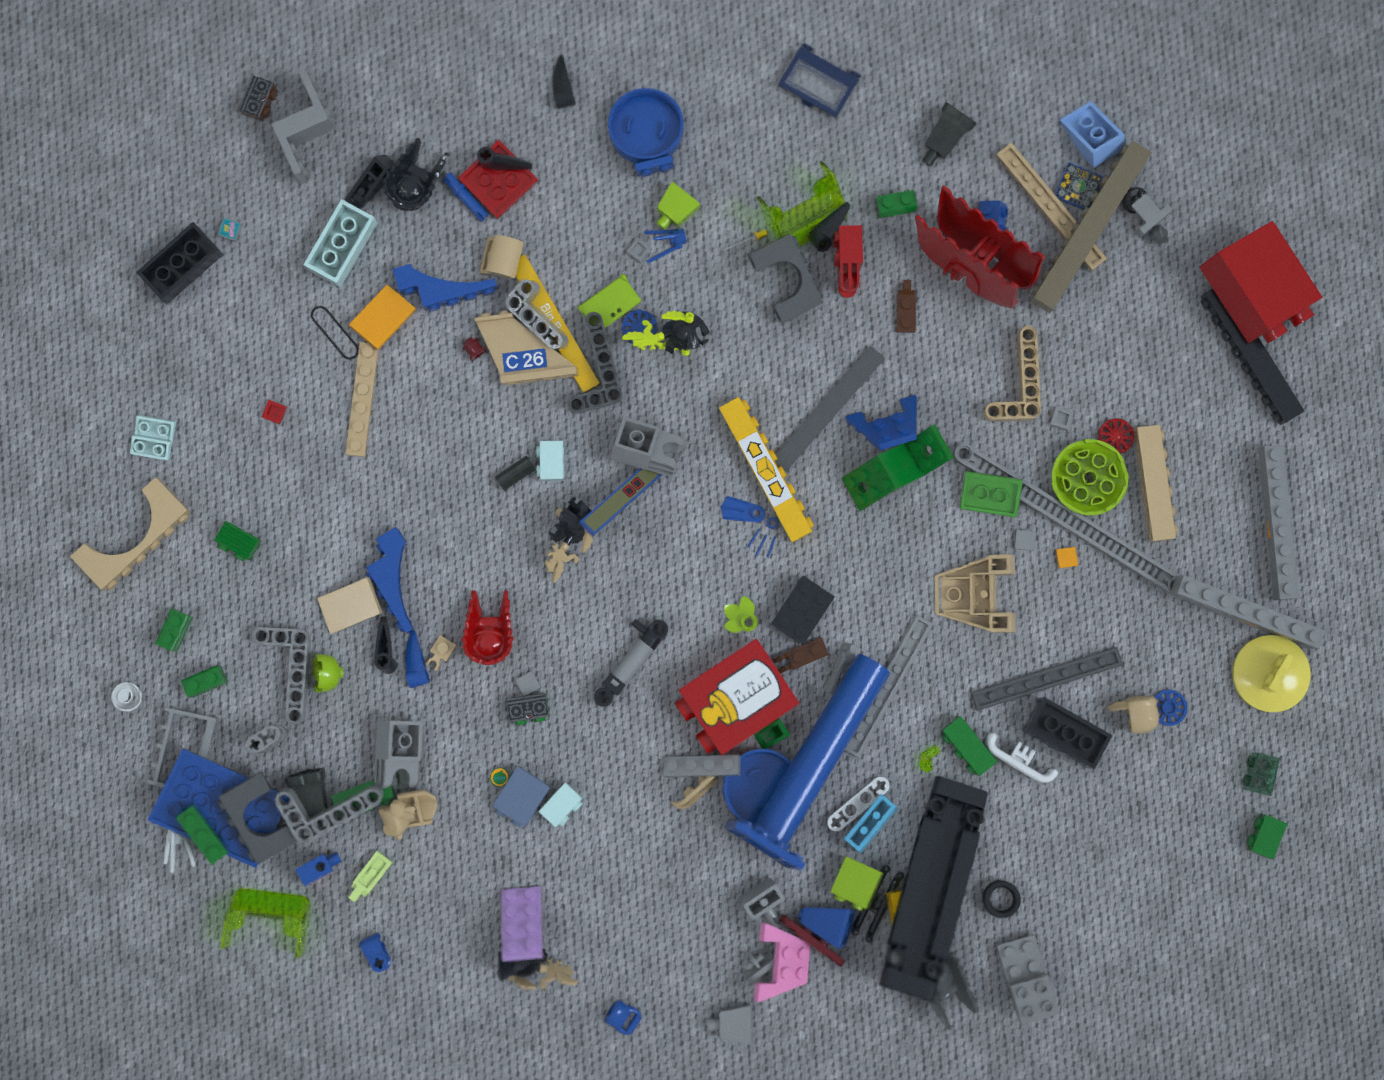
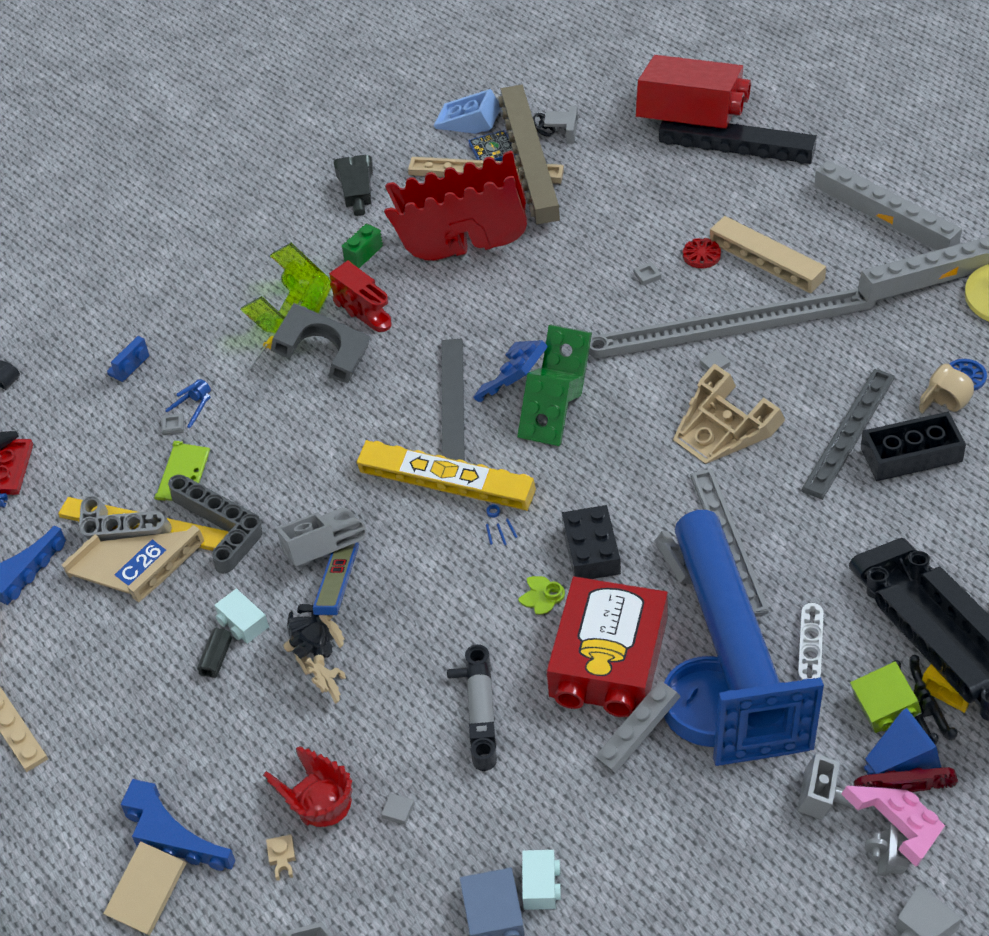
camera: 35 degrees left, 35 degrees down
black piece [374,616,397,674] -> none
blue piece [405,630,430,688] -> none
dark red brick [462,337,487,362] -> none
tan brick [479,235,524,279] -> none
green tile [490,767,510,787] -> none
brick [507,693,550,726] -> none
blue brick [608,88,684,163] -> none
blue wheel [622,310,658,344] -> none
helmet [622,310,710,356] -> none
lime torso [656,181,700,230] -> none
tan piece [671,776,718,809] -> none
blue piece [721,496,766,522] -> none
green slope [754,718,790,749] -> none
reddish brown hinge [773,637,829,674] -> none
piece [778,43,862,118] -> none
black piece [808,202,851,252] -> none
medium azure brick [844,794,899,853] -> none
reddish brown hinge [896,280,916,333] -> none
clear neon green arm [919,744,940,772] -> none
green brick [940,716,997,776] -> none
bright green tile [960,471,1023,518] -> none
tan beam [983,326,1041,422] -> none
white piece [985,733,1058,783] -> none
lime brick [1051,439,1129,516] -> none
light orange tile [1055,547,1078,569] -> none
dark grey tile [1153,224,1168,244] -> none

